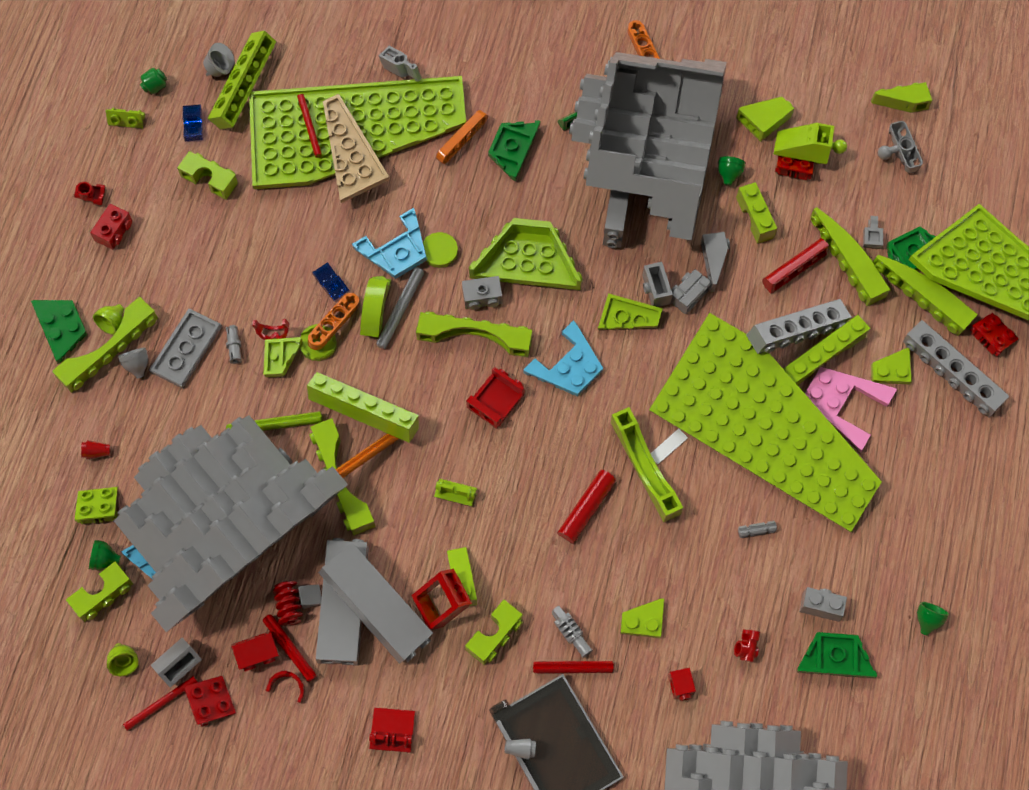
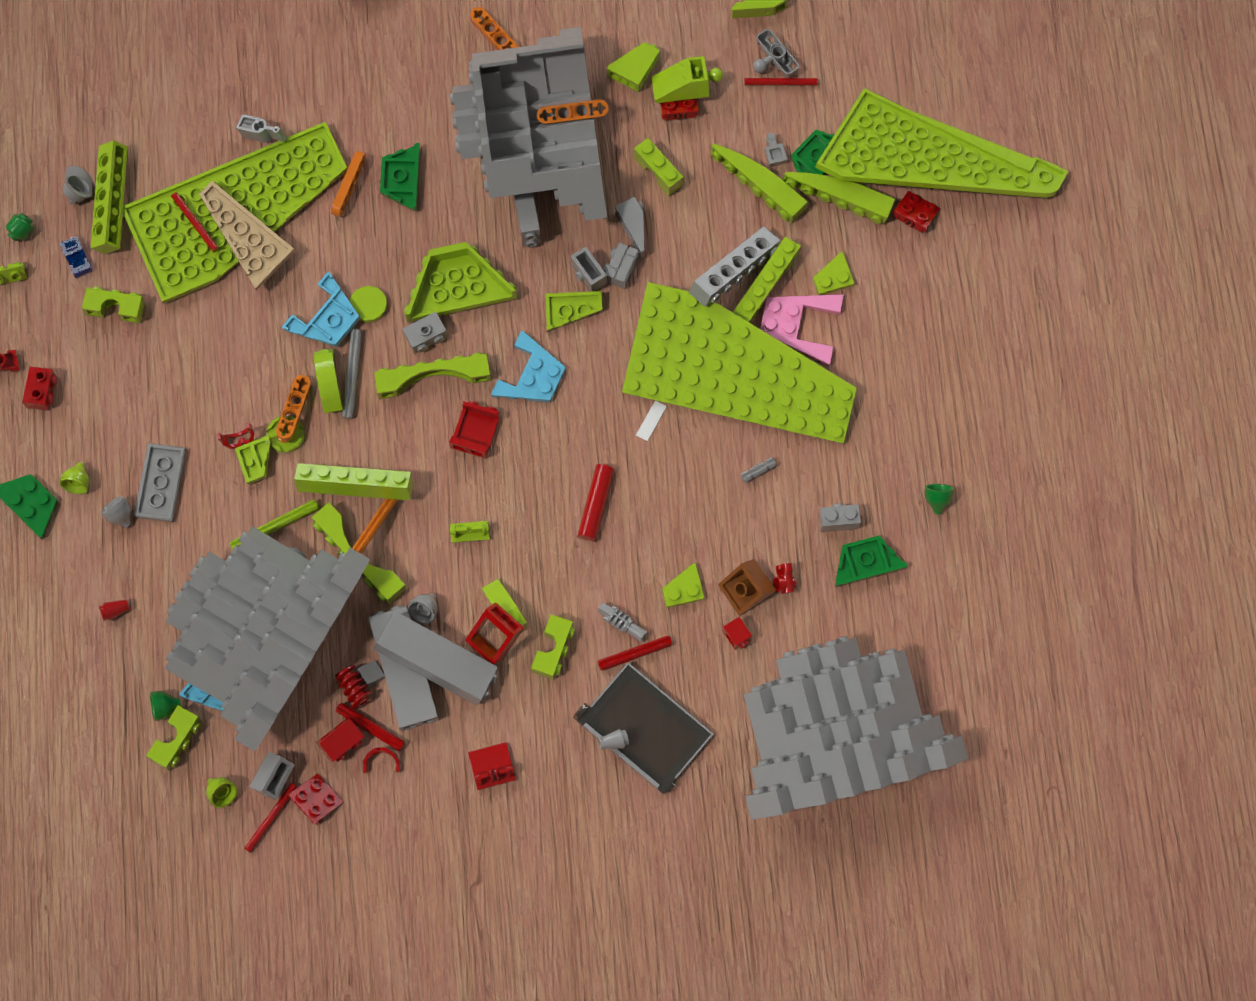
camera: 20 degrees left, 5 degrees up
lime arch [52,296,158,393] -> none
lime hinge [75,487,118,525] -> none
light grey pin [226,325,242,364] -> none
clear blue slope [312,262,349,301] -> none
green slope [557,112,577,131] -> none
lime arch [610,407,683,523] -> none
green helmet [718,156,746,186] -> none
red brick [762,238,829,294] -> none
light grey brick [903,320,1009,418] -> none
none -> light grey helmet [408,593,438,624]
none -> orange beam [537,99,608,124]
none -> dark orange slope [718,559,776,616]
none -> red bar [744,78,817,85]

